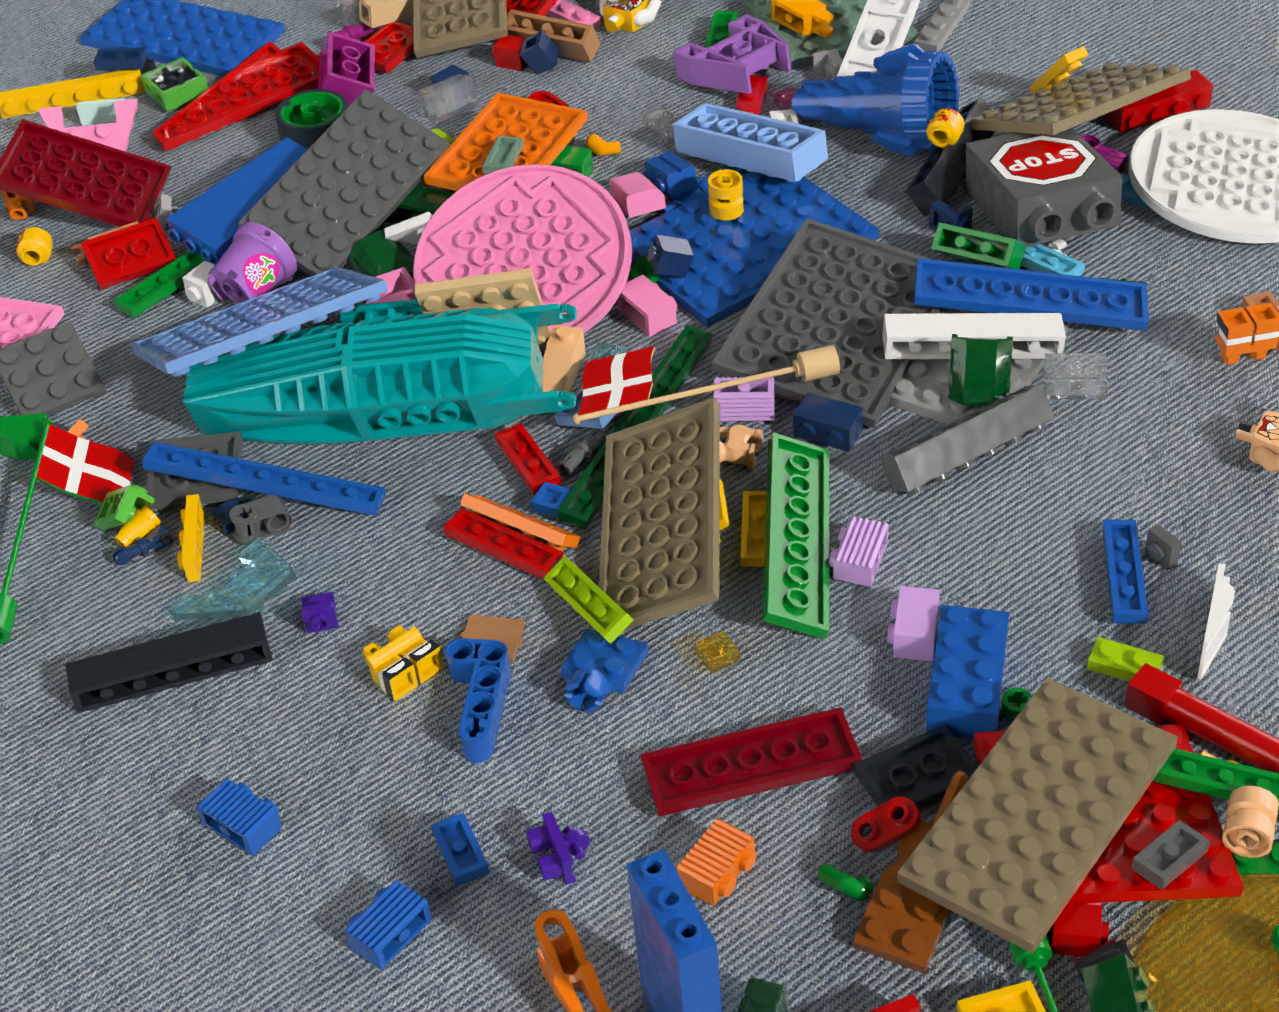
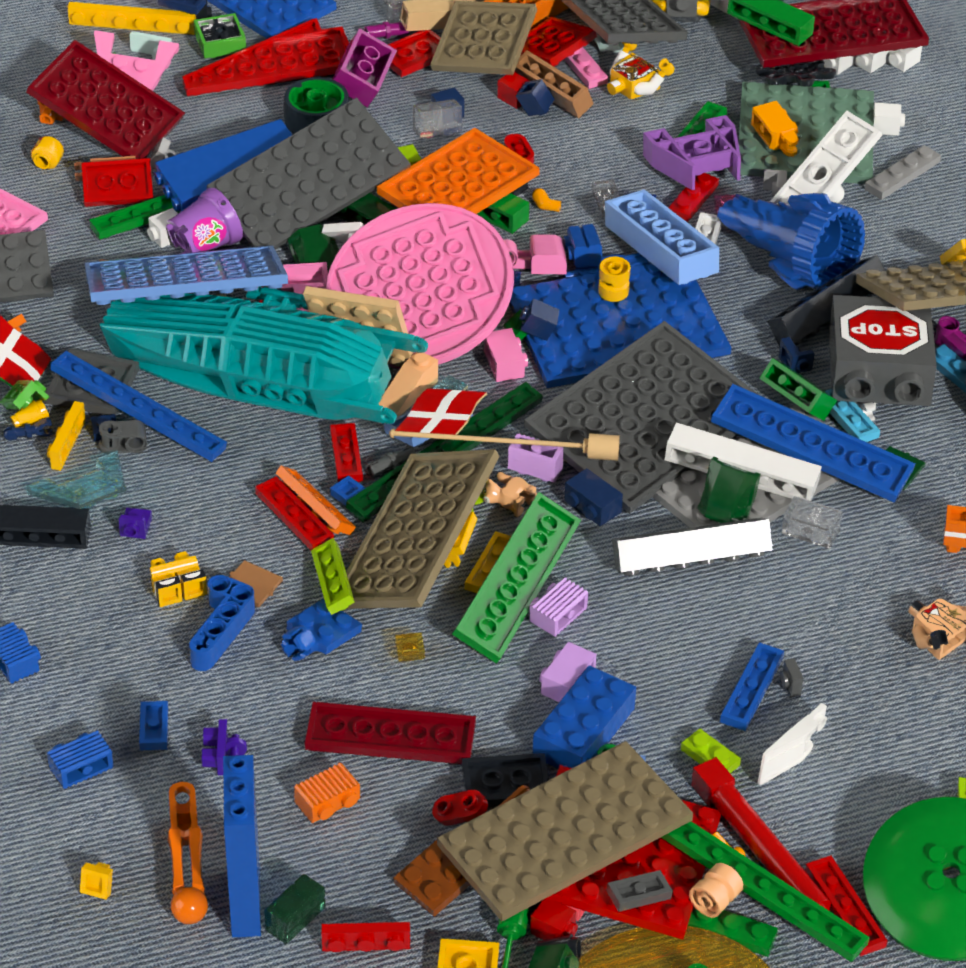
camera: 15 degrees right, 0 degrees up
sand green tile [482,136,524,174] -> none
green arm [818,864,874,901] -> none
yellow head [926,108,965,148] -> none

